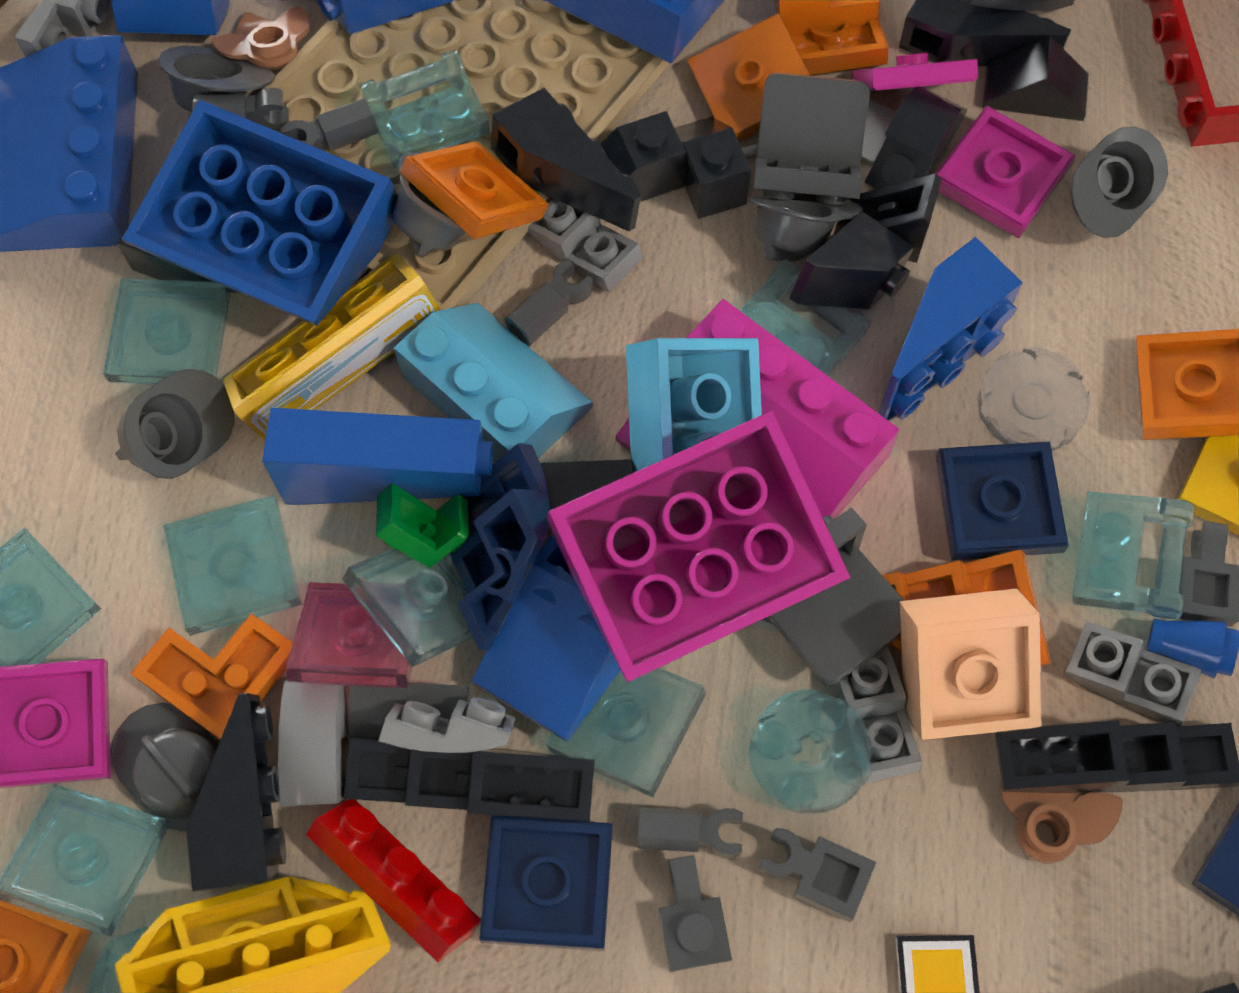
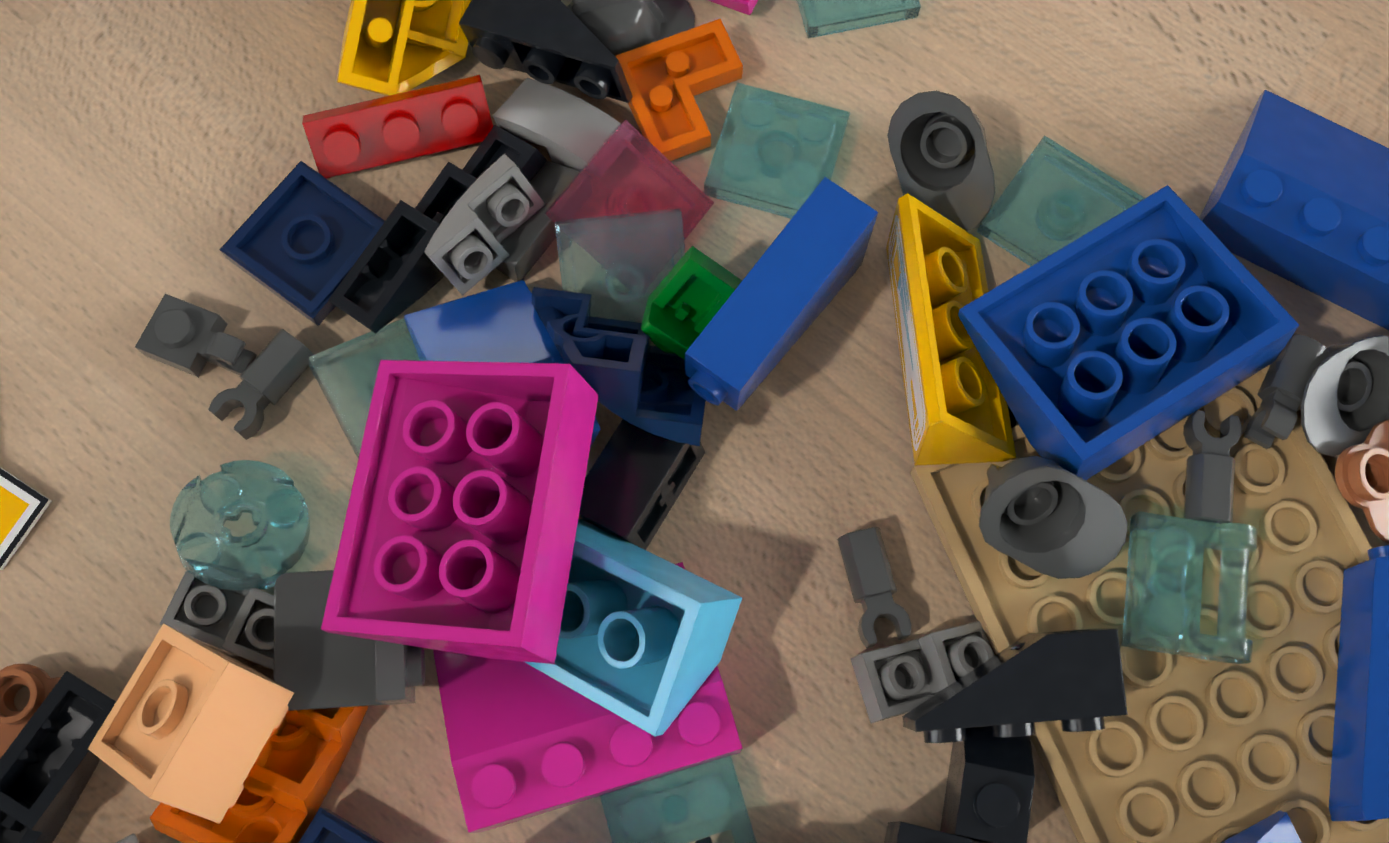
camera: 120 degrees right, 5 degrees up
medium azure slope [394,303,593,461] -> none
orange plate [399,141,549,239] -> none
dark grey plate [758,828,876,923] -> none

